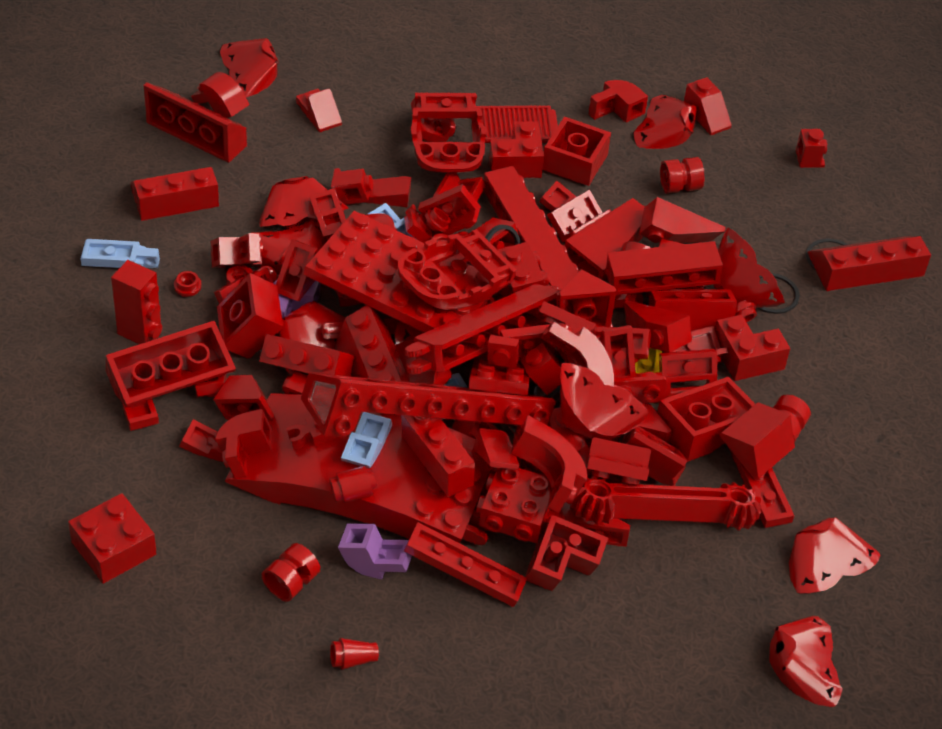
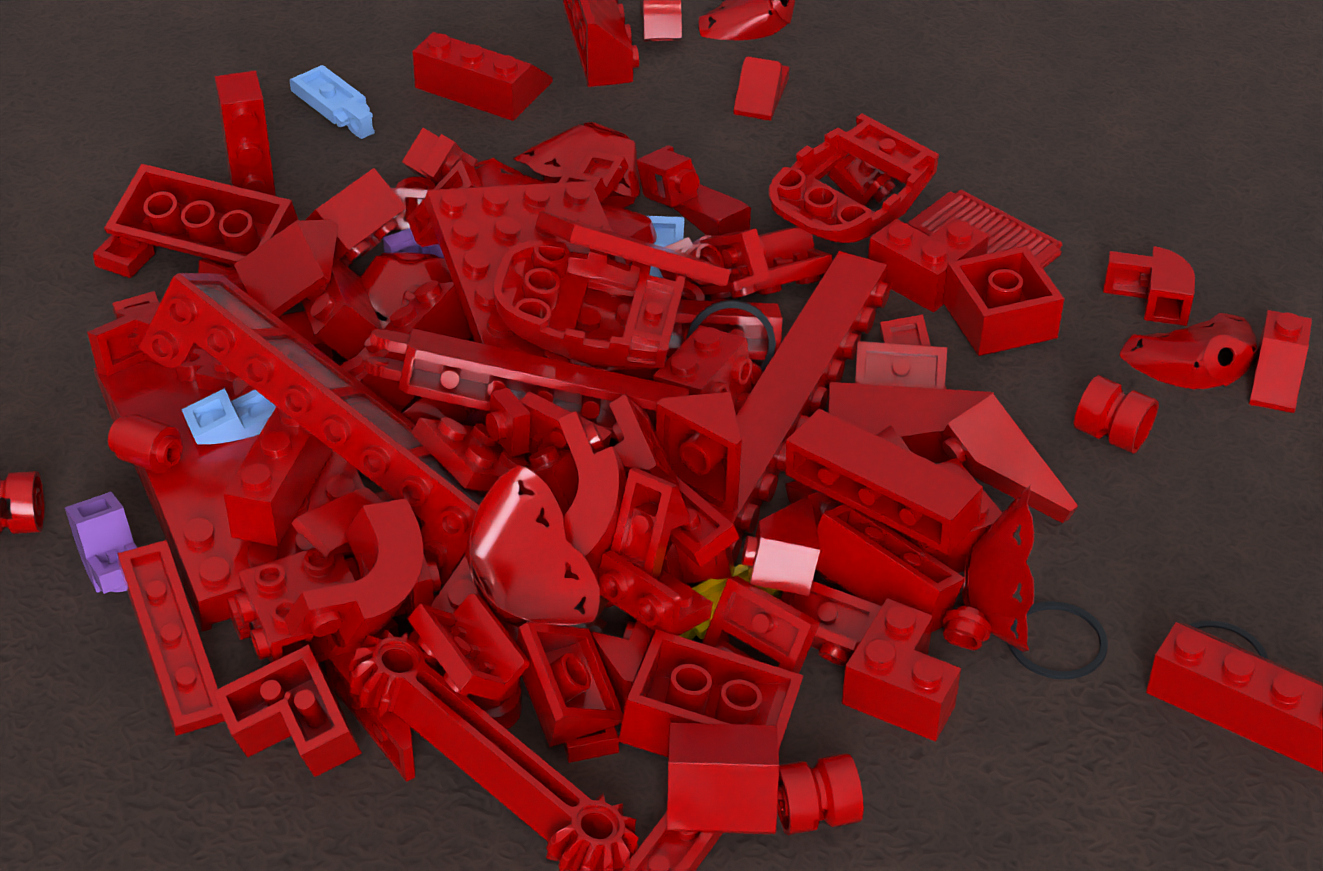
camera: 50 degrees right, 5 degrees down
red plate [174,271,202,296] -> none
none -> red slope [234,220,338,317]
none -> red tile [535,211,731,287]

